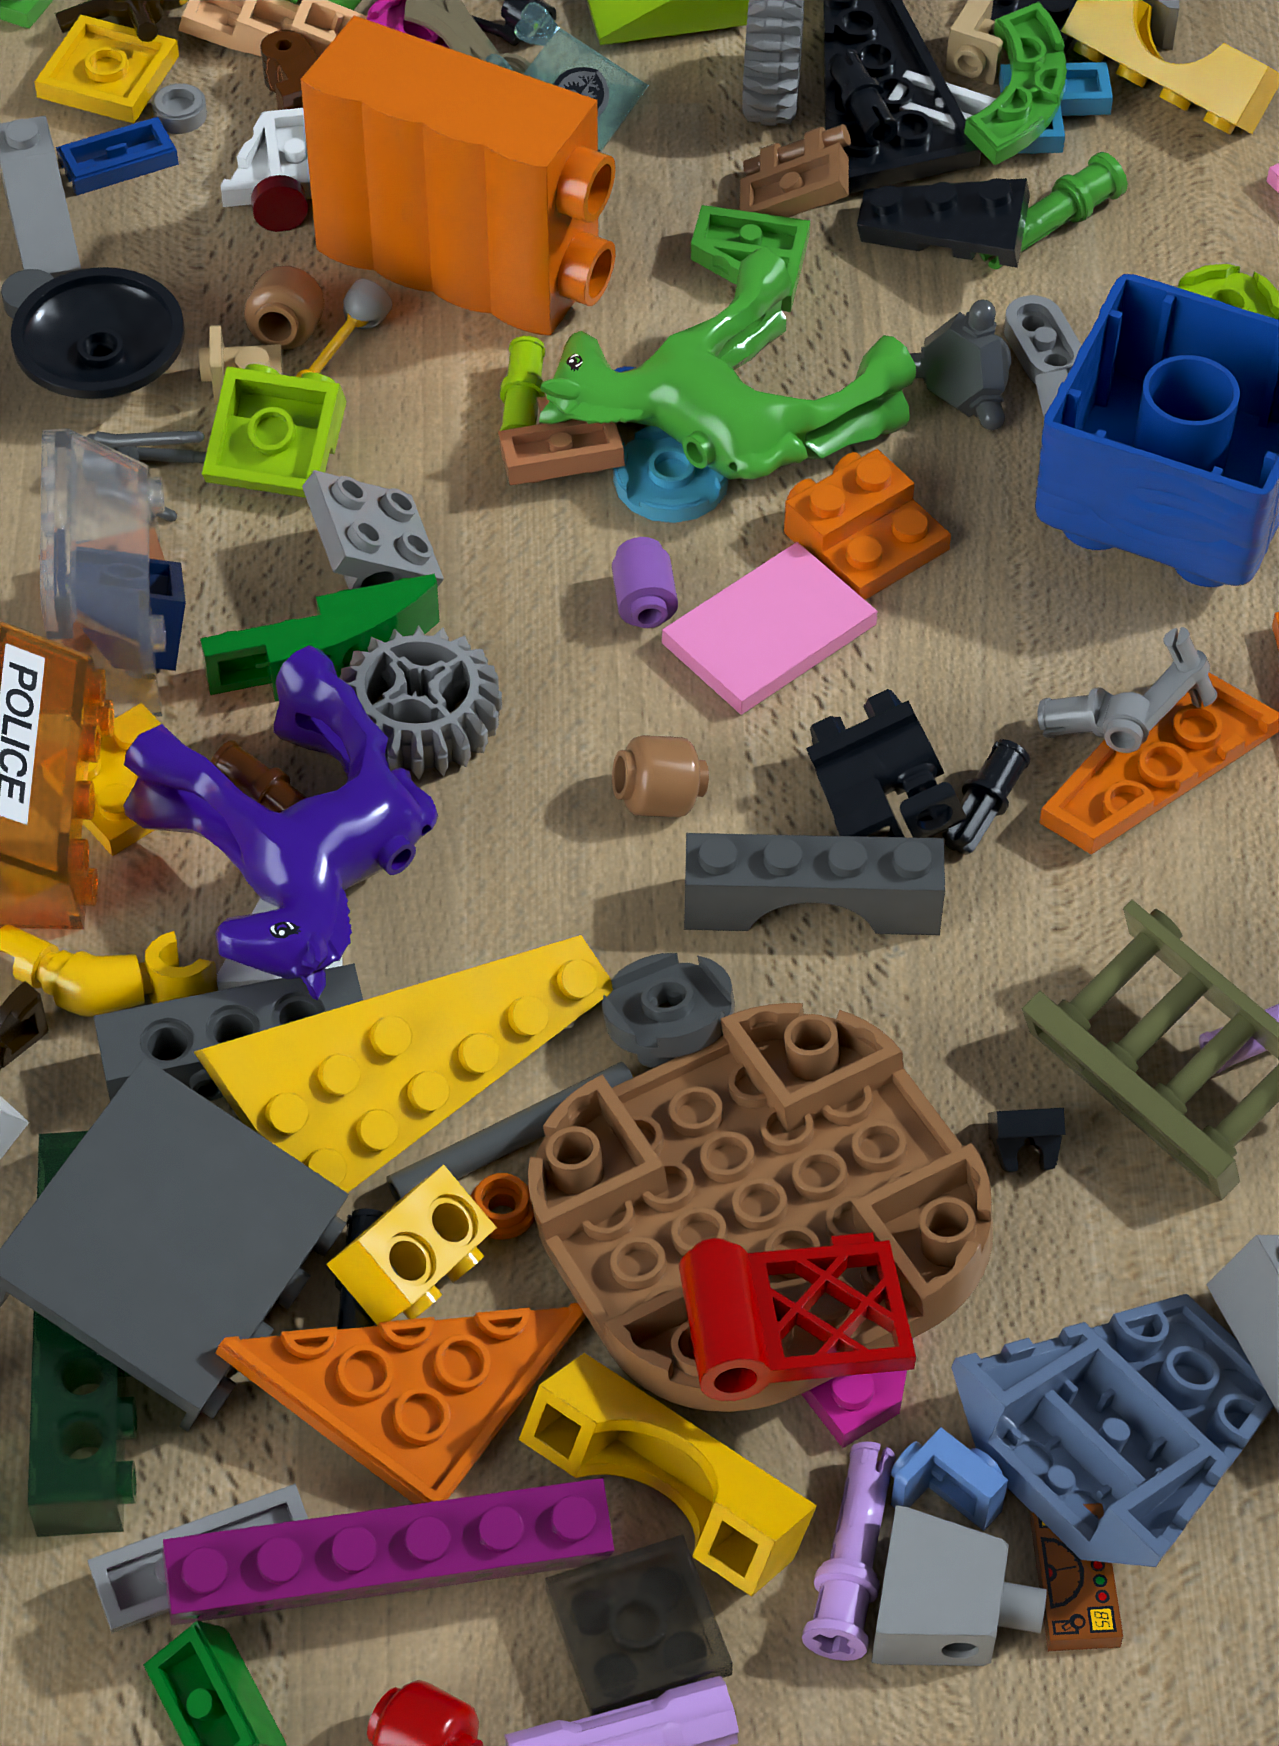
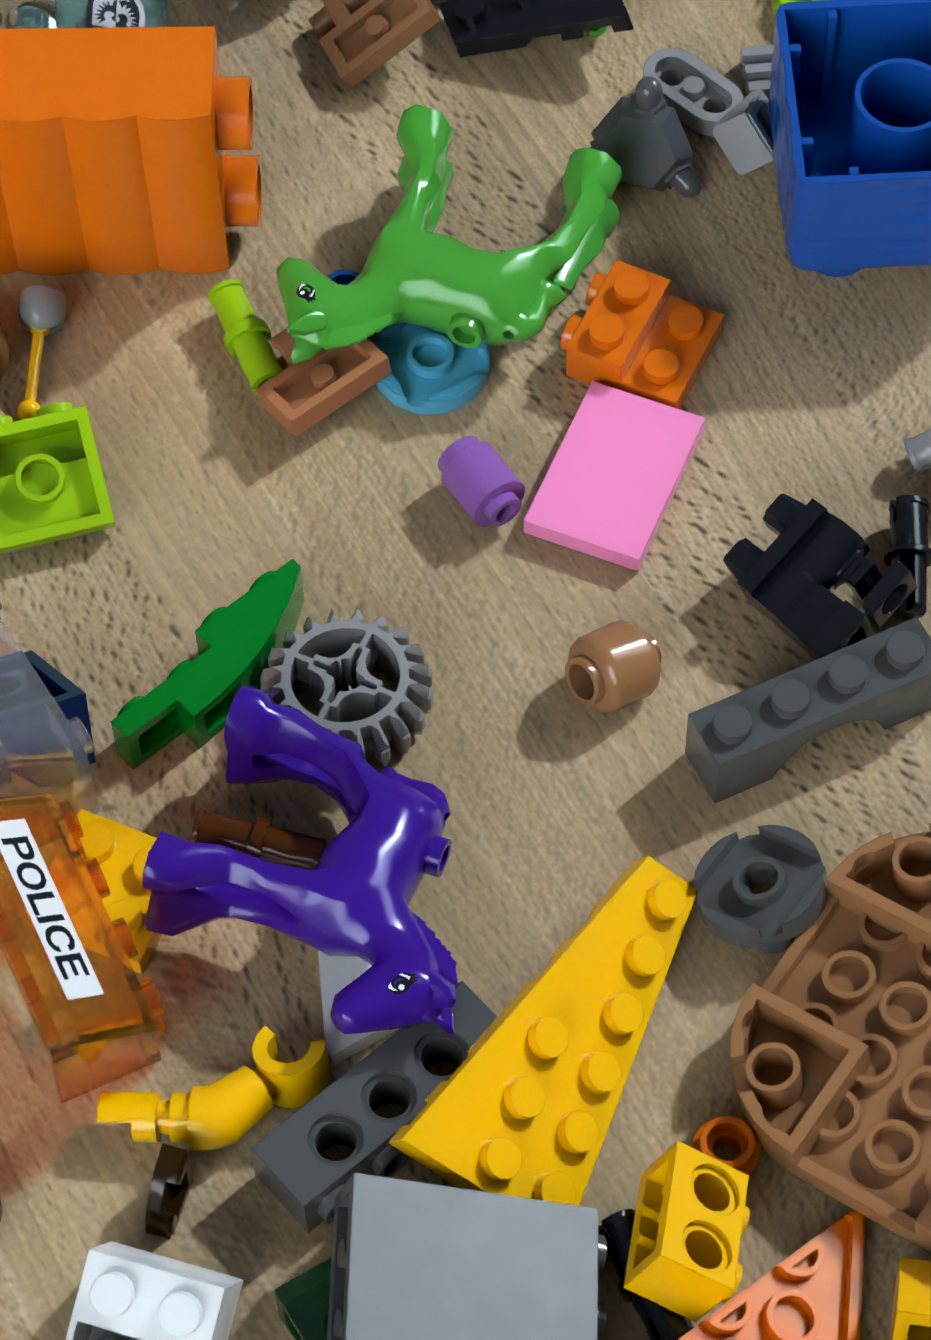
camera: 25 degrees left, 5 degrees up
light grey plate [302,470,444,589] -> none
dark grey piece [386,1062,633,1202] -> none
bright green wing [691,205,810,312] -> none

